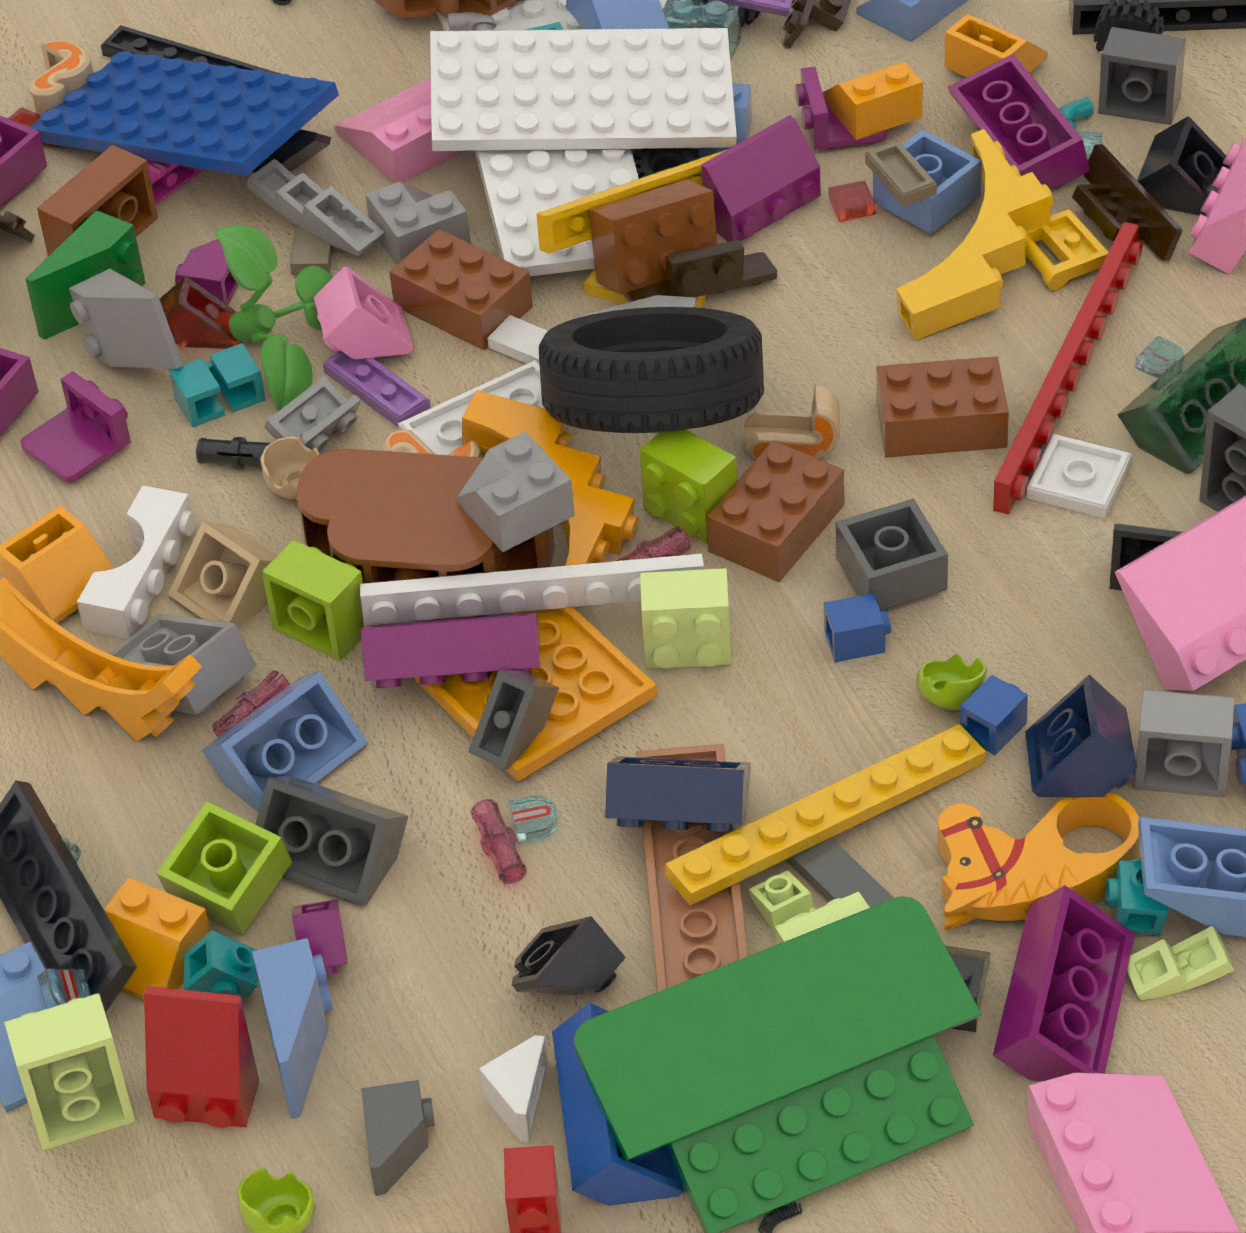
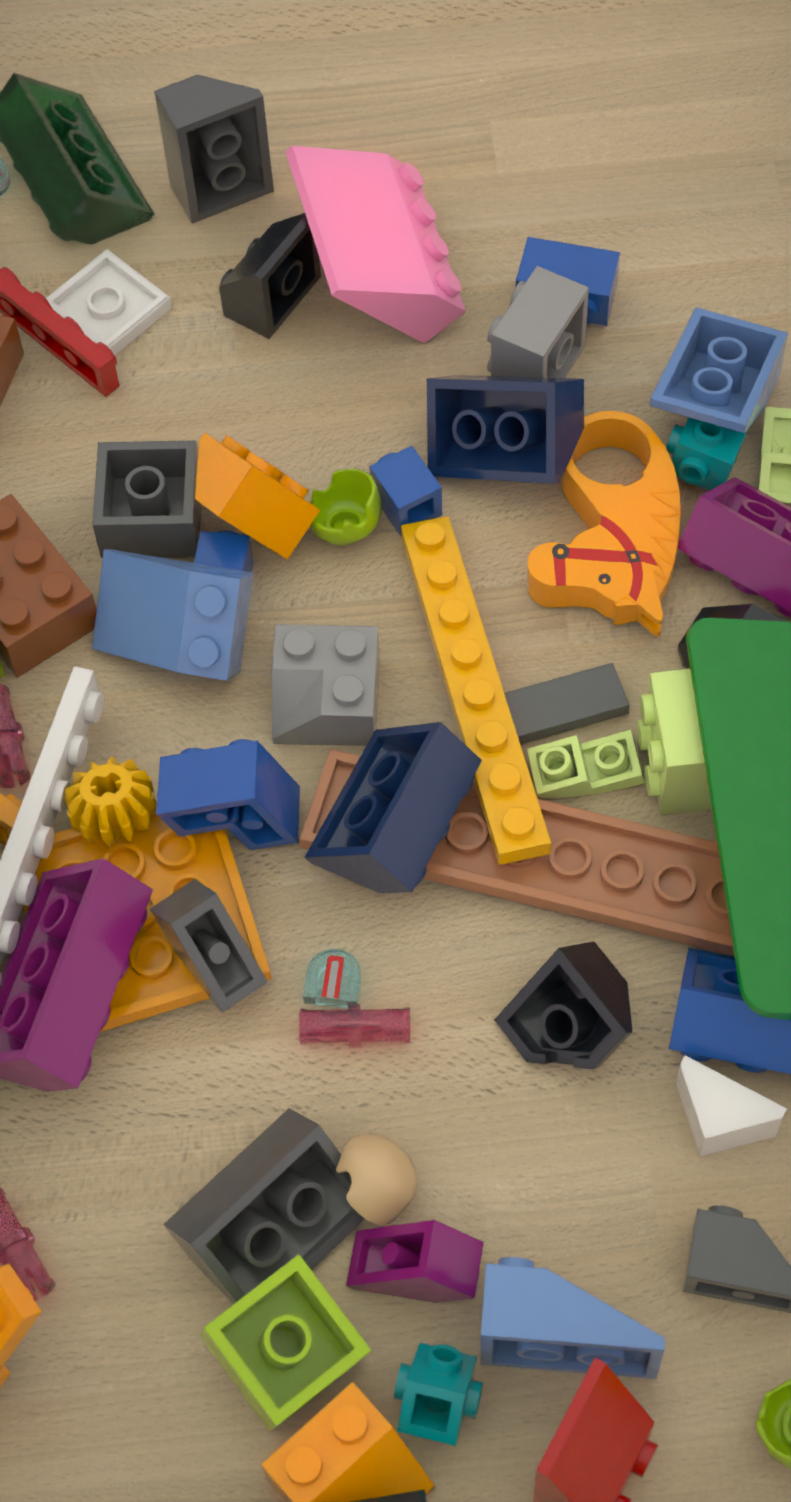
camera: 70 degrees left, 15 degrees up
medium blue slope [201,671,368,812] -> none
yellowish green brick [640,568,732,669] -> none
none -> yellow gear [65,756,157,848]
none -> medium blue slope [92,549,253,681]
none -> blue brick [156,739,300,850]
none -> light orange slope [195,432,320,560]
none -> light grey slope [272,624,380,746]
none -> tan hair [336,1133,418,1226]

